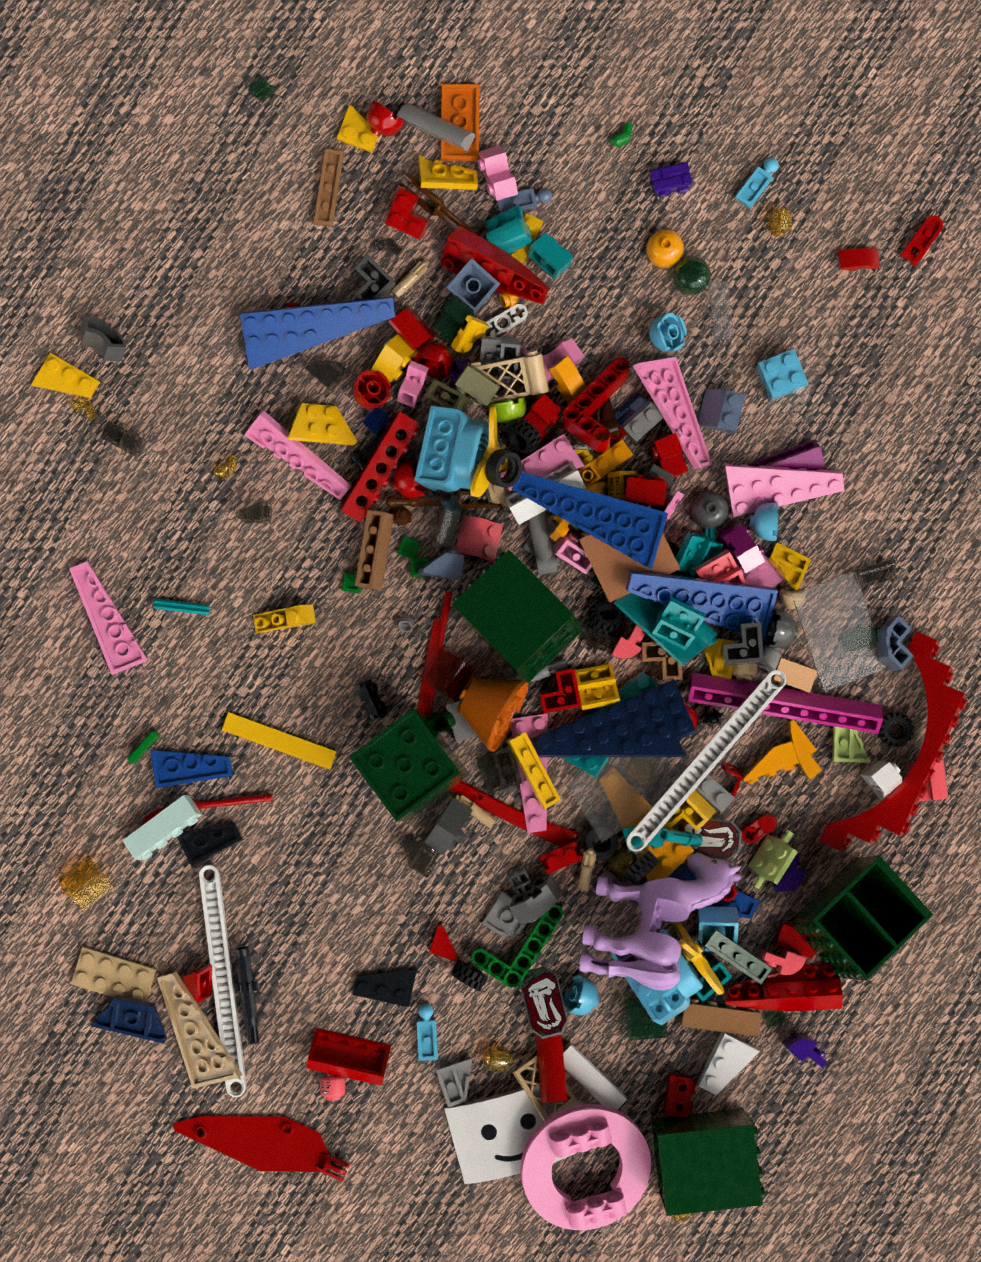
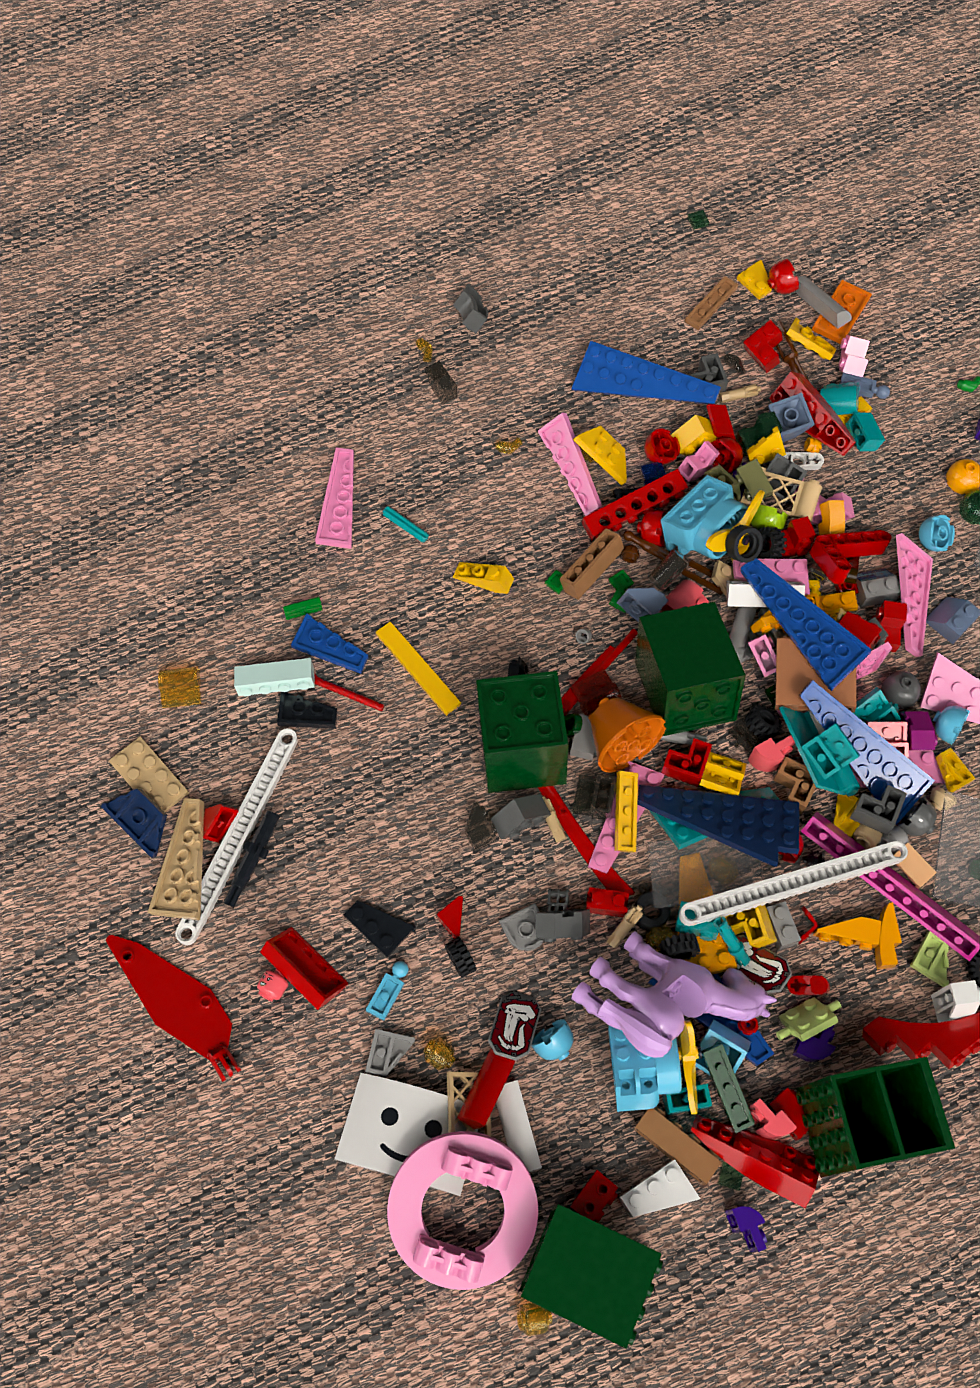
camera: 30 degrees right, 20 degrees down
yellow wing [31,353,100,399] -> none
clear smoke tile [236,501,273,525] -> none
clear smoke slope [302,360,347,393] -> none
green beam [471,903,563,988] -> none
clear green brick [624,997,668,1041] -> none

